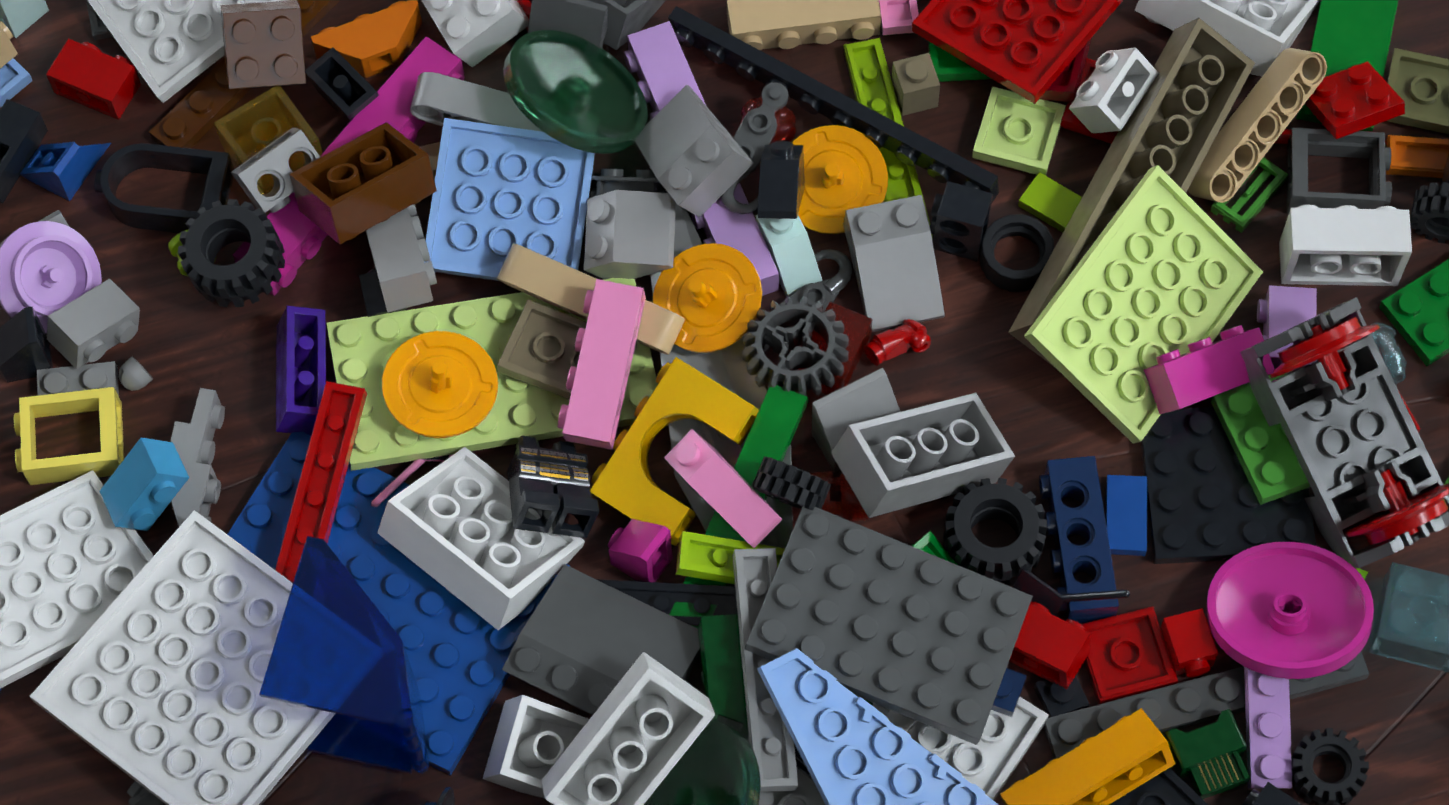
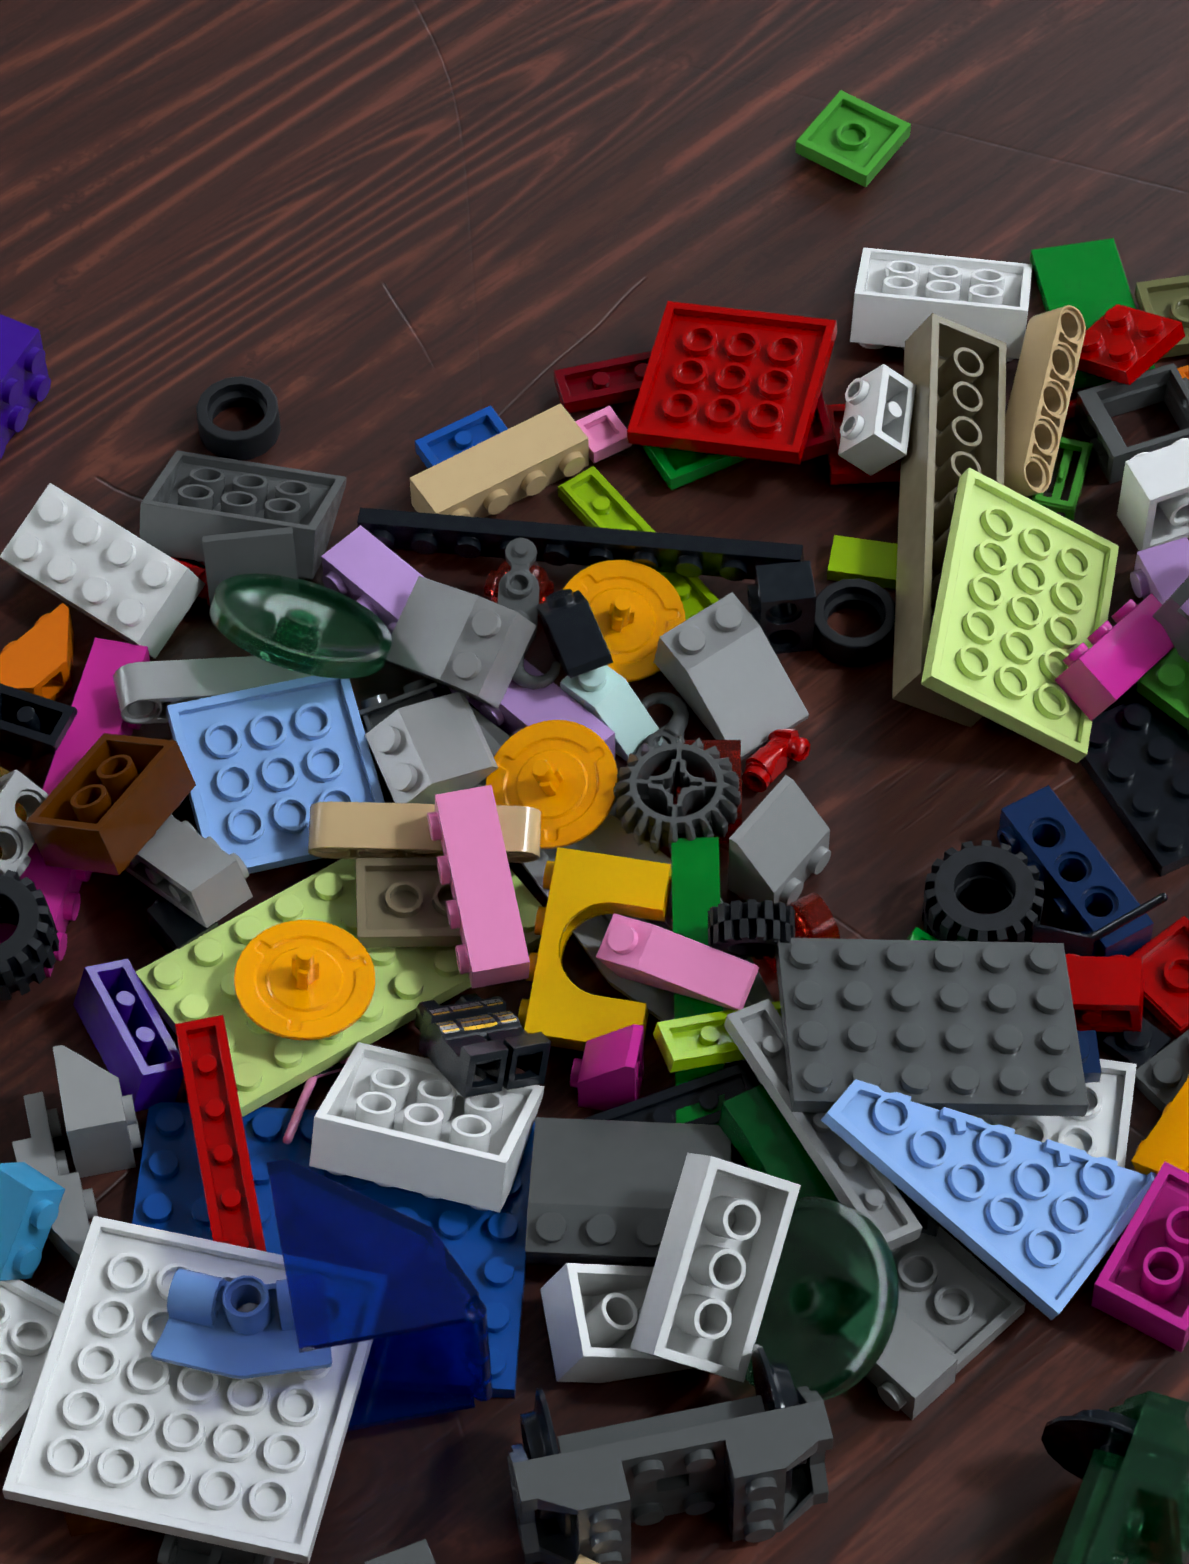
camera: 25 degrees left, 10 degrees down
light grey brick [831,393,1015,518] -> none
dark tan brick [891,53,940,116] -> none
yellowish green plate [972,86,1066,175] -> none
blue tile [1105,475,1147,556] -> none
none -> light grey slope [53,1045,142,1178]
none -> medium blue panel [151,1268,332,1379]

